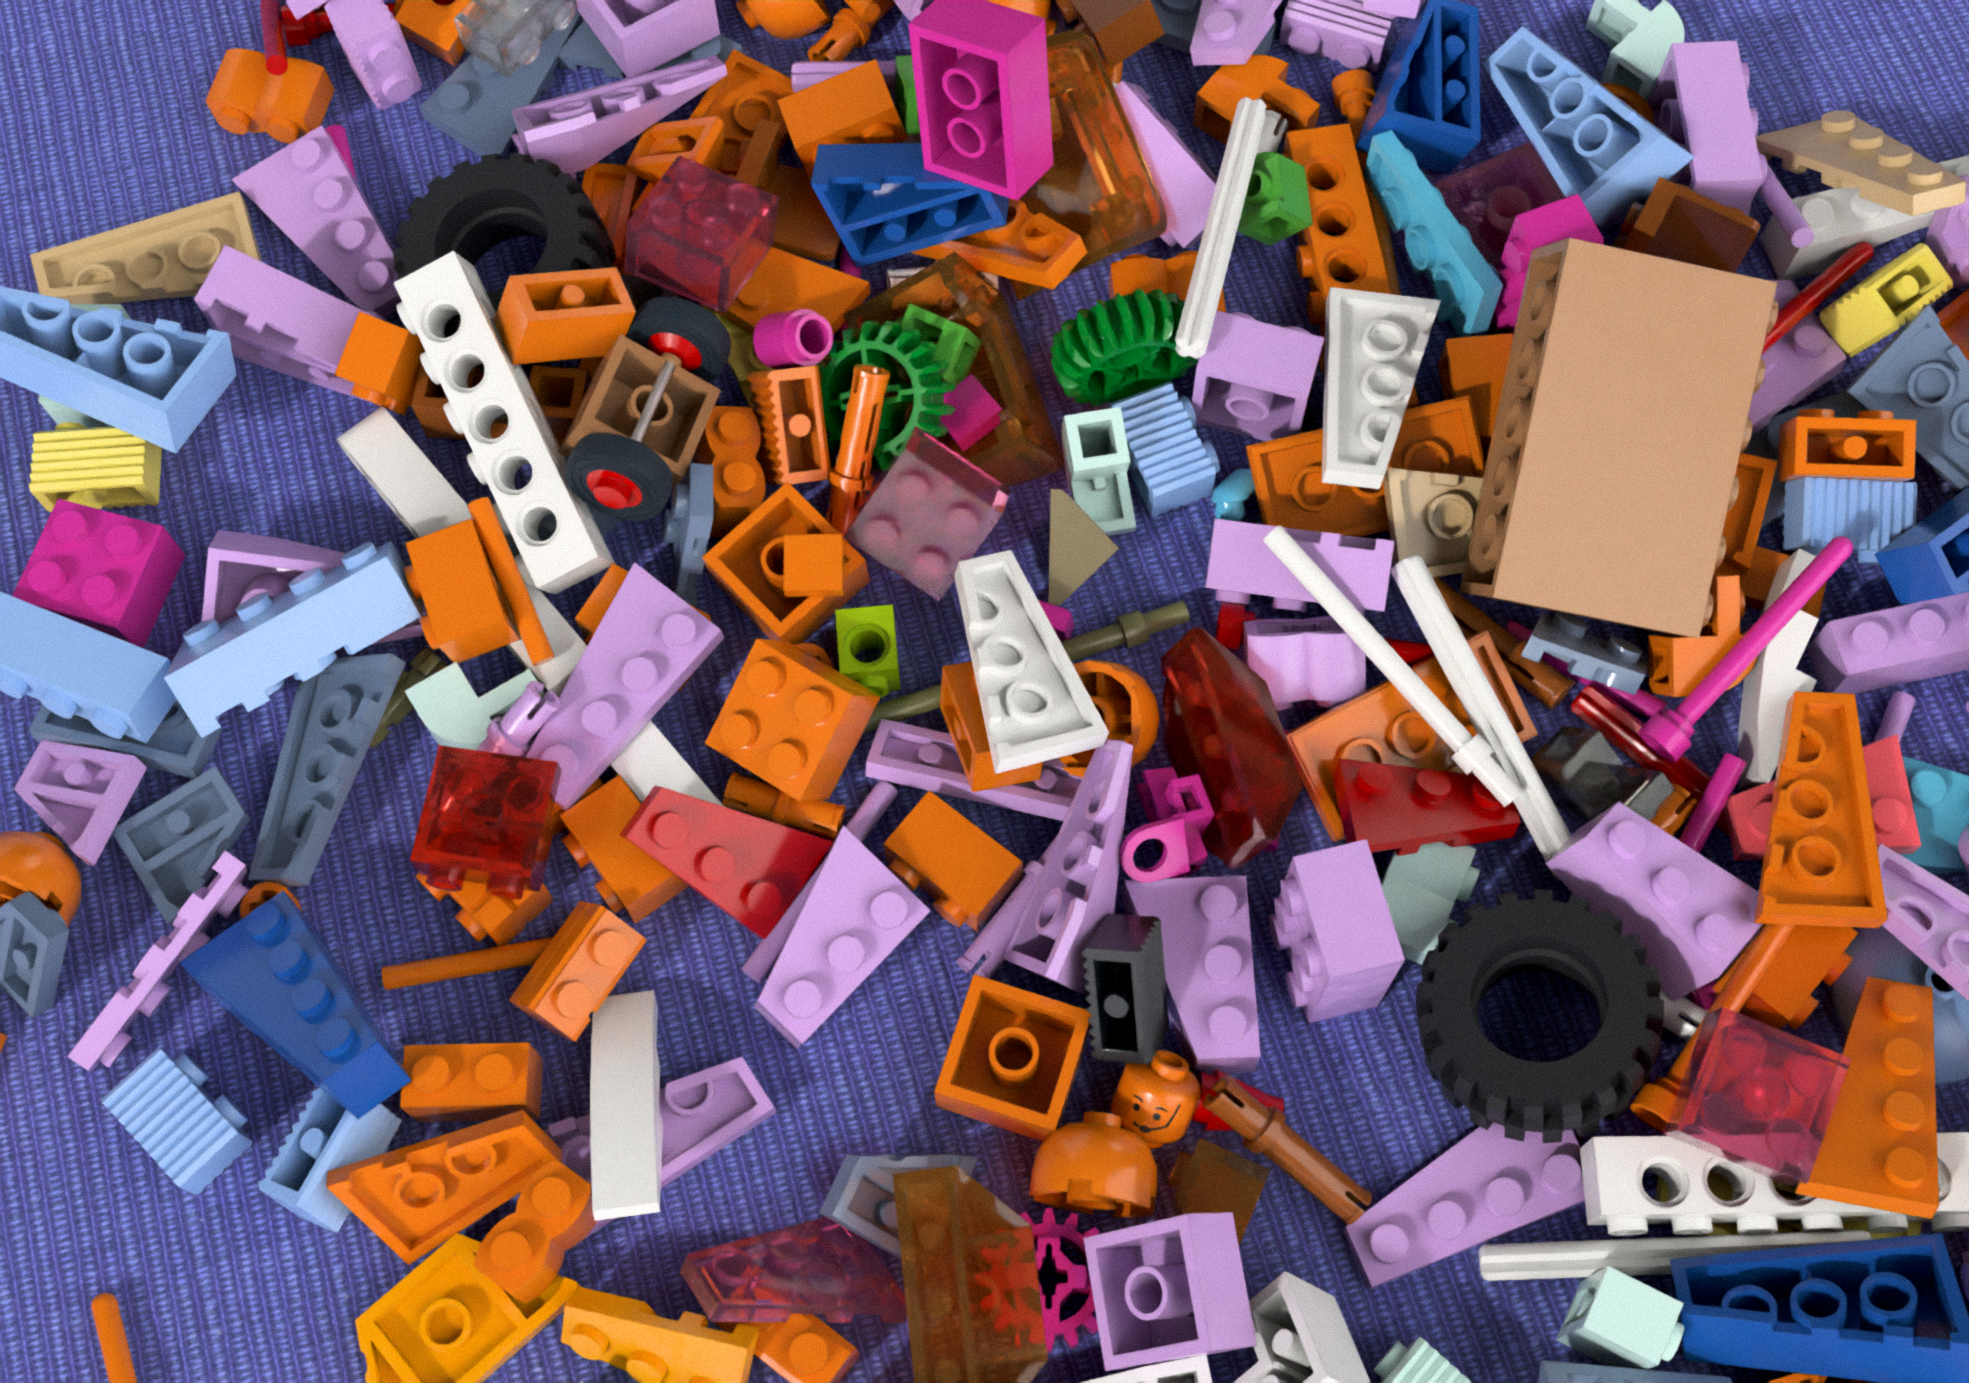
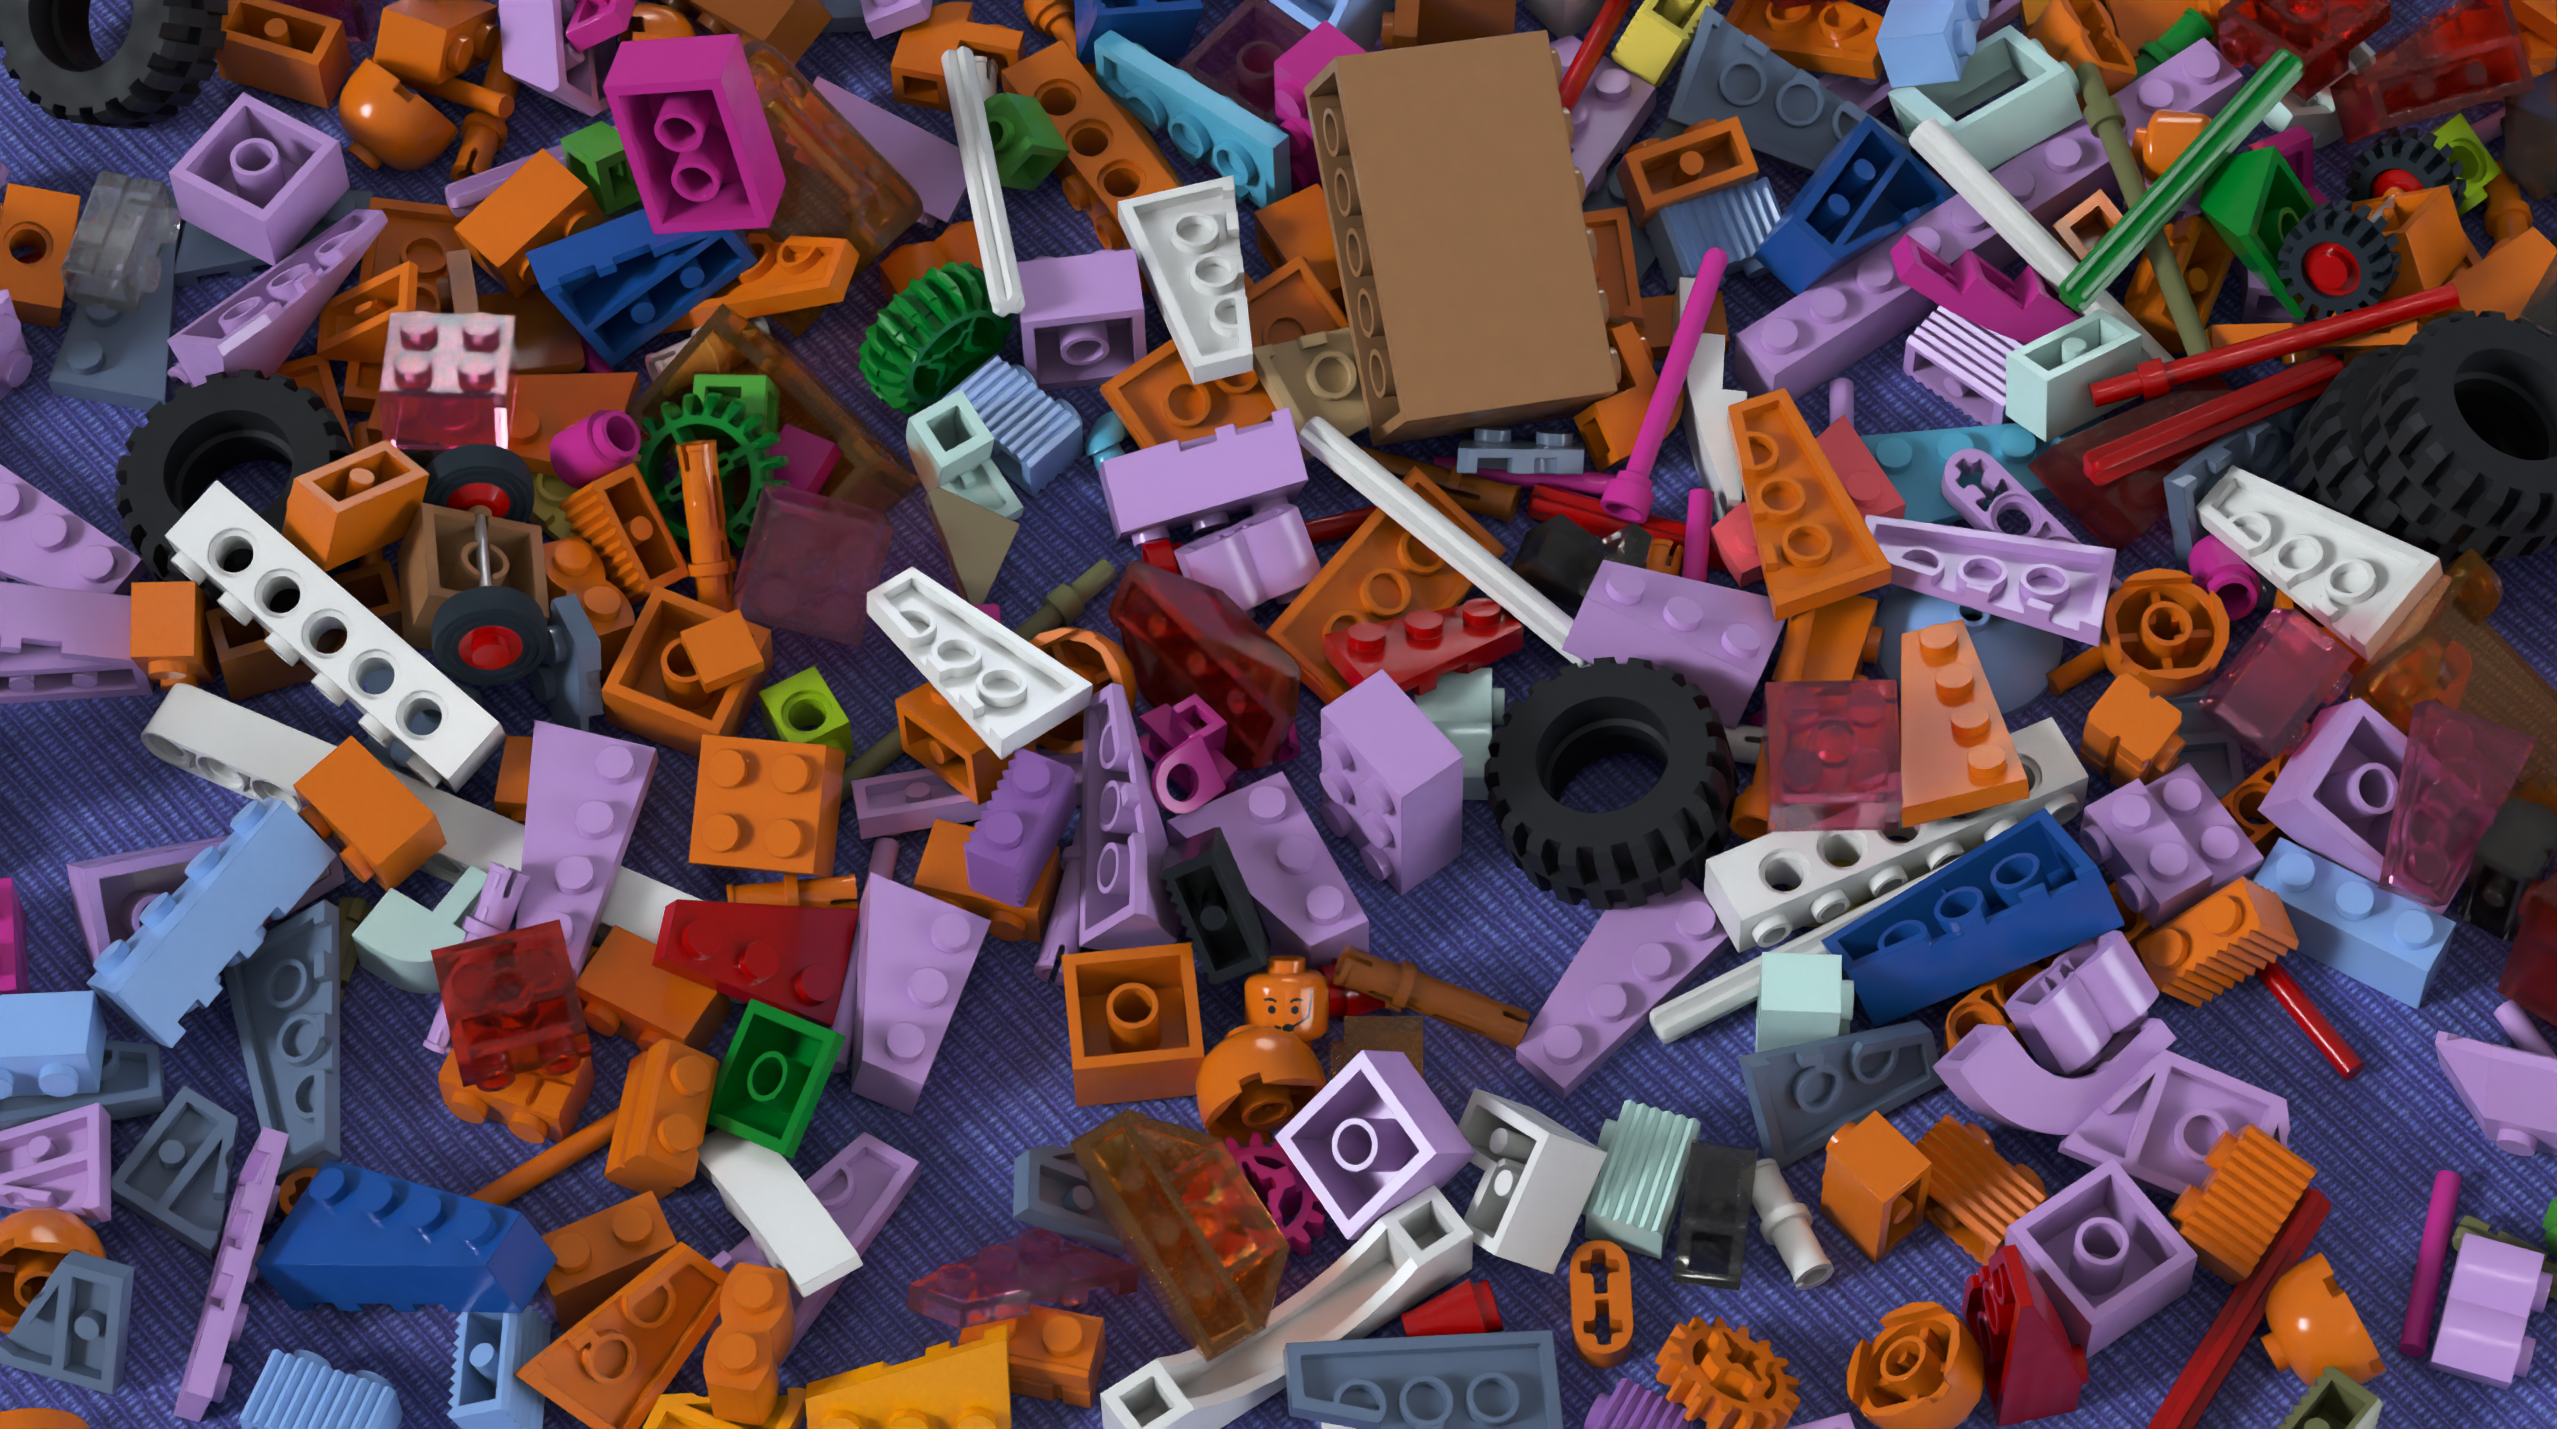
camera: 25 degrees left, 10 degrees down
orange bar [467,497,555,666] -> none
white bar [1263,525,1523,808] -> none
none -> green slope [707,998,846,1159]
none -> medium lavender brick [963,748,1078,908]

